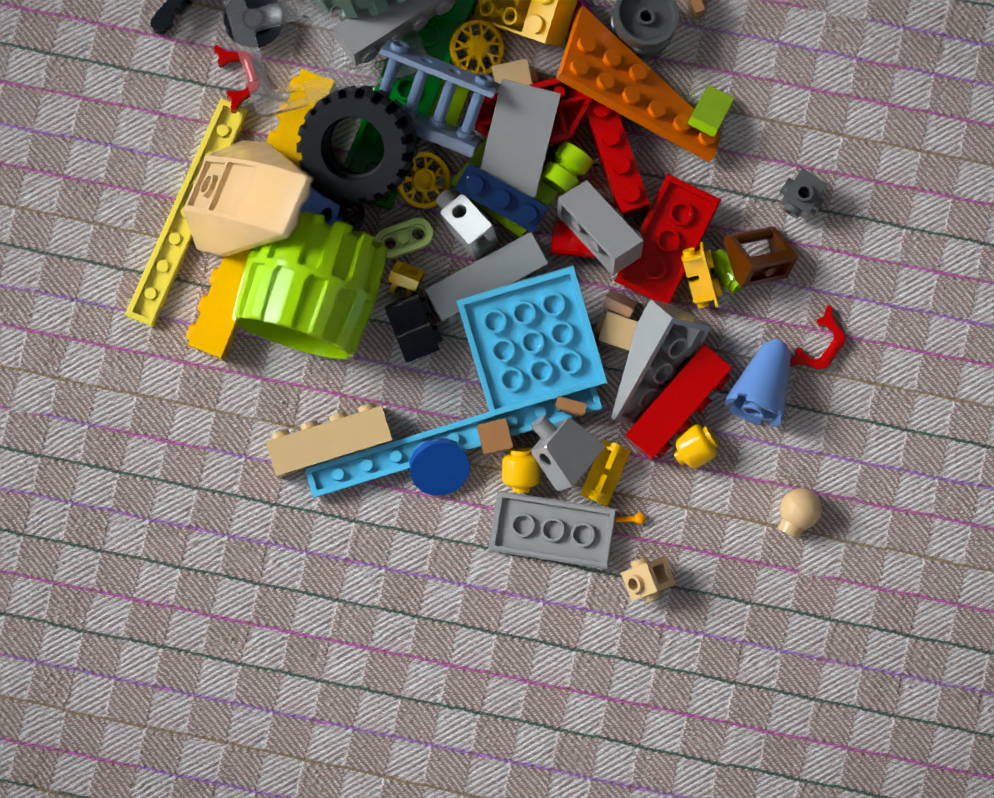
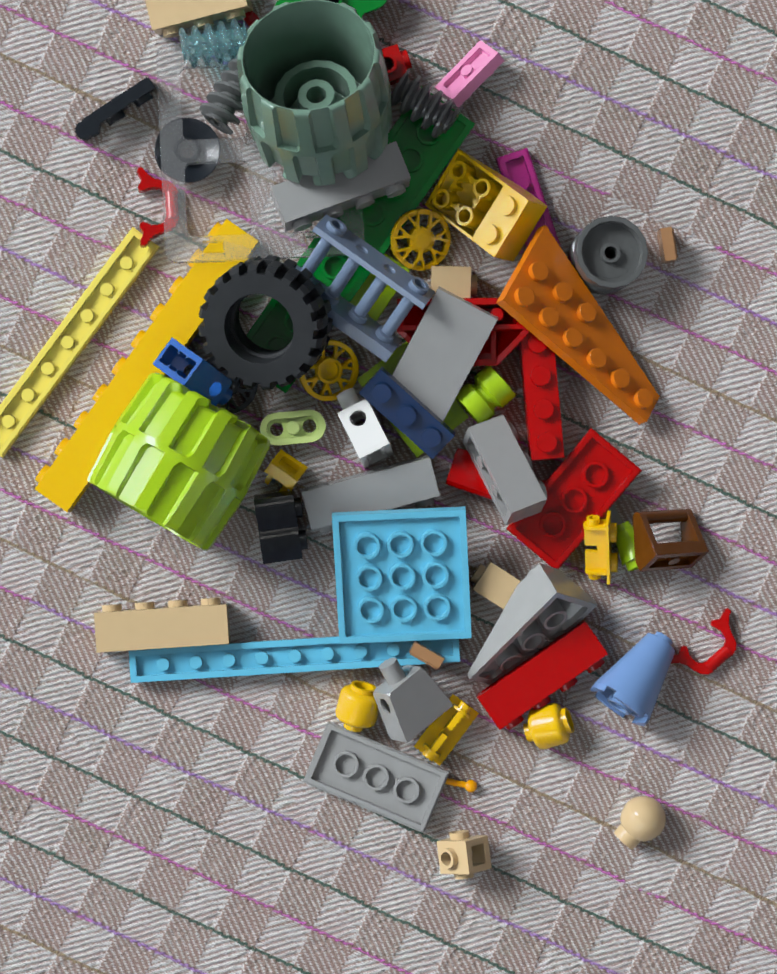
camera: 10 degrees right, 5 degrees up
tan wedge [183,140,312,256] -> none
blue tile [409,438,470,496] -> none
medium nougat tile [476,418,513,455] -> none
medium nougat tile [602,289,637,318] -> none
lime tile [687,85,734,137] -> none
dark grey brick [780,168,828,219] -> none

